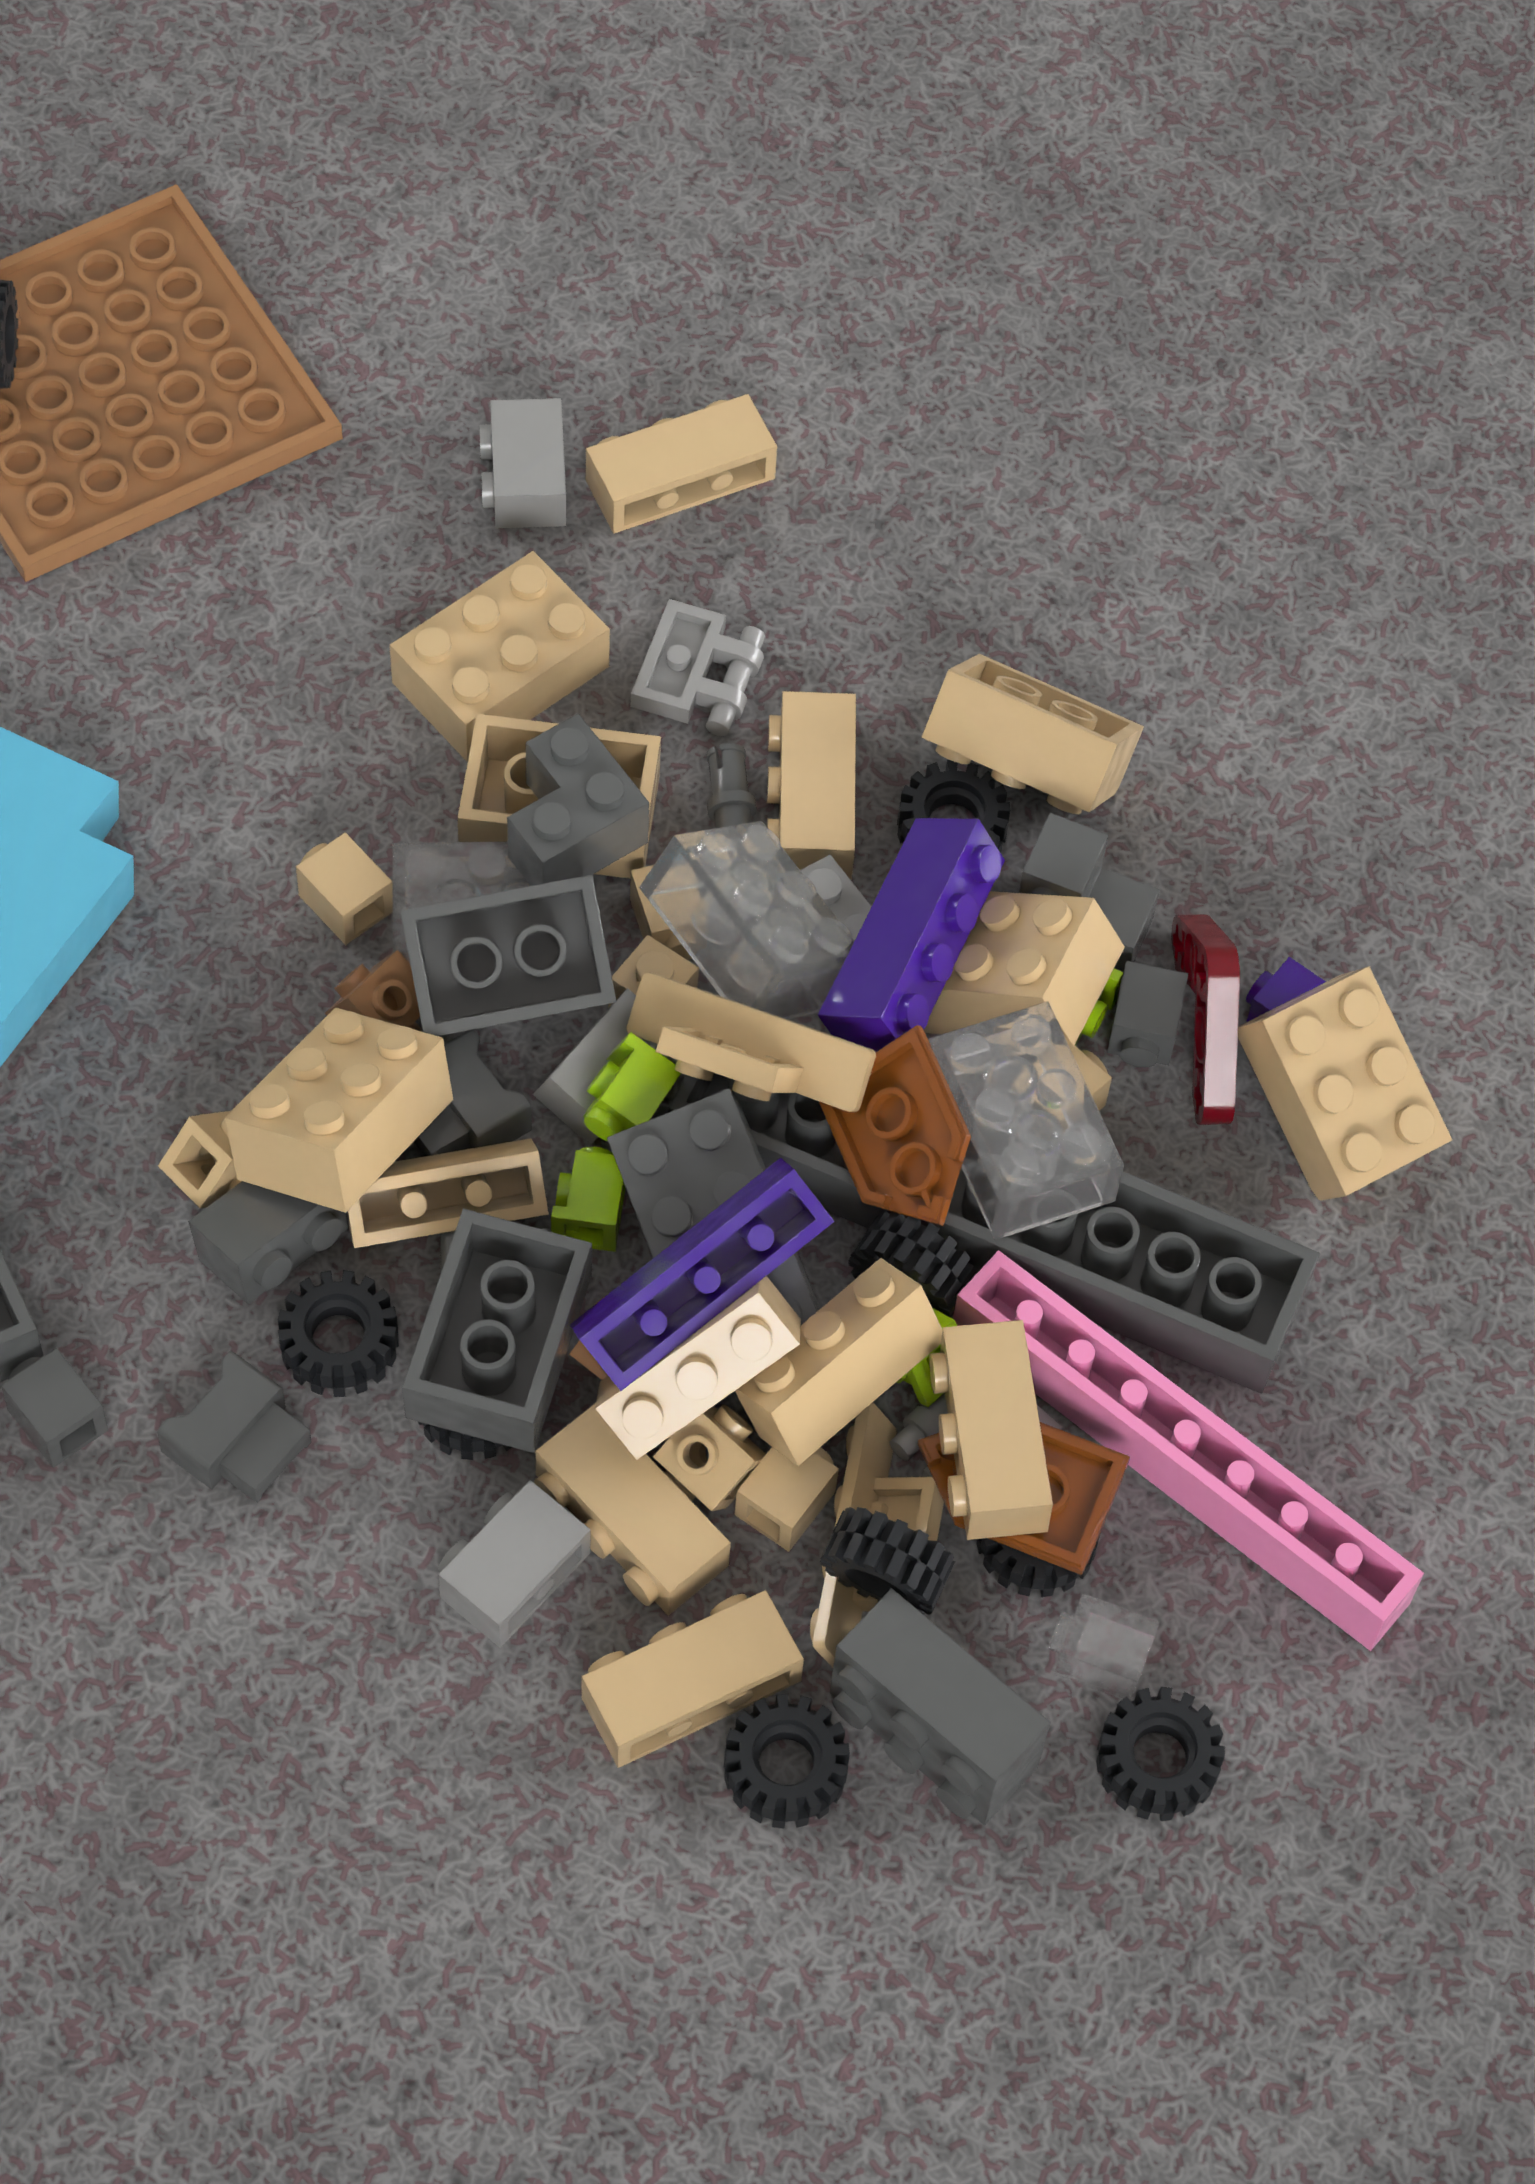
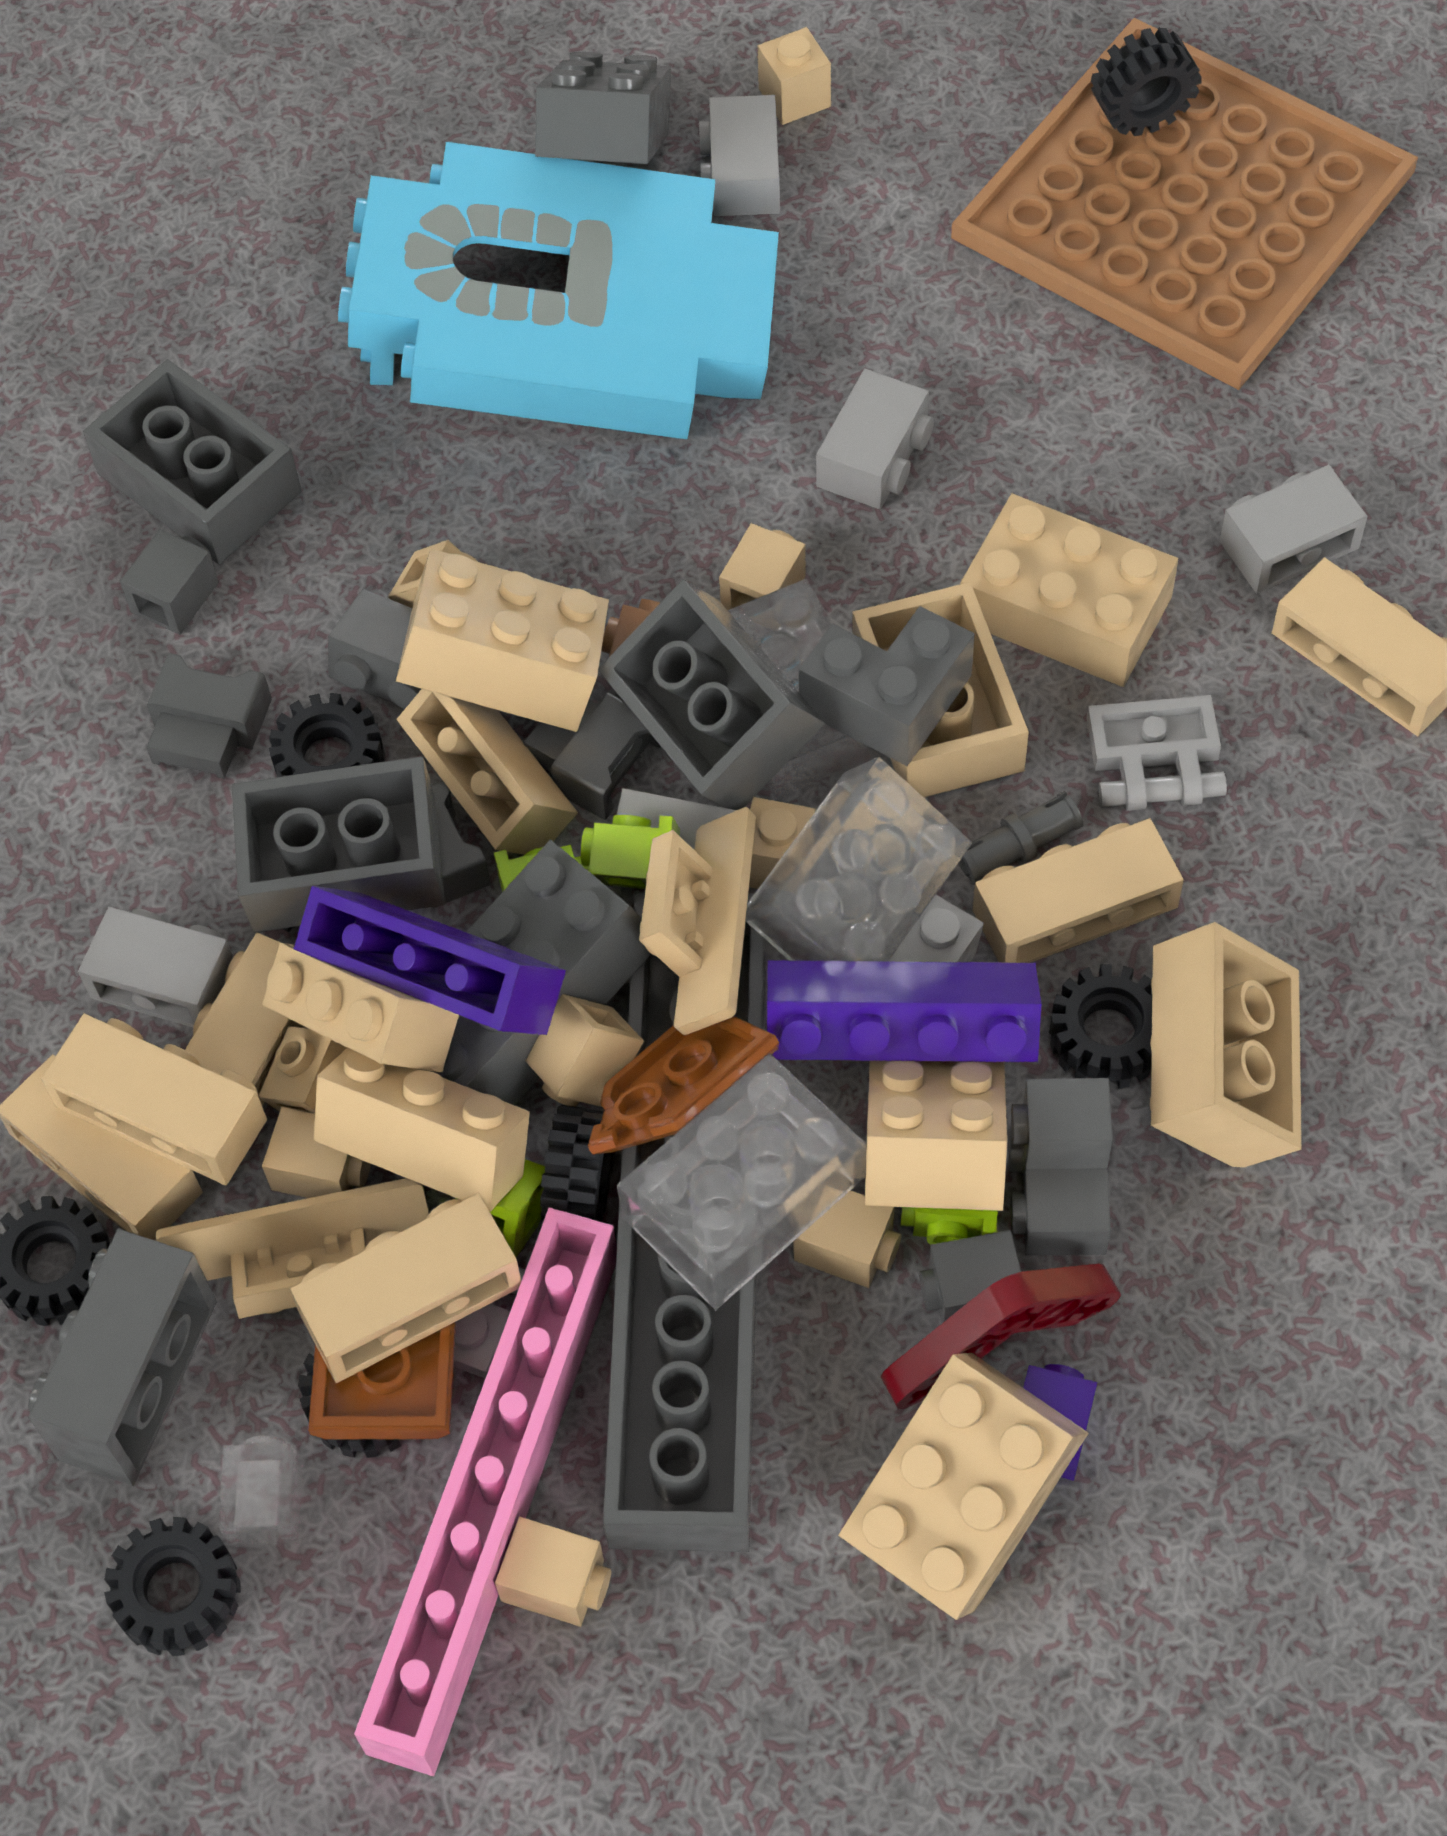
camera: 75 degrees right, 0 degrees up
black tyre [820,1507,955,1615] -> none
none -> tan brick [41,1013,267,1186]
none -> tan brick [495,1516,611,1627]
none -> tan brick [525,994,644,1107]
none -> light grey brick [816,368,934,510]

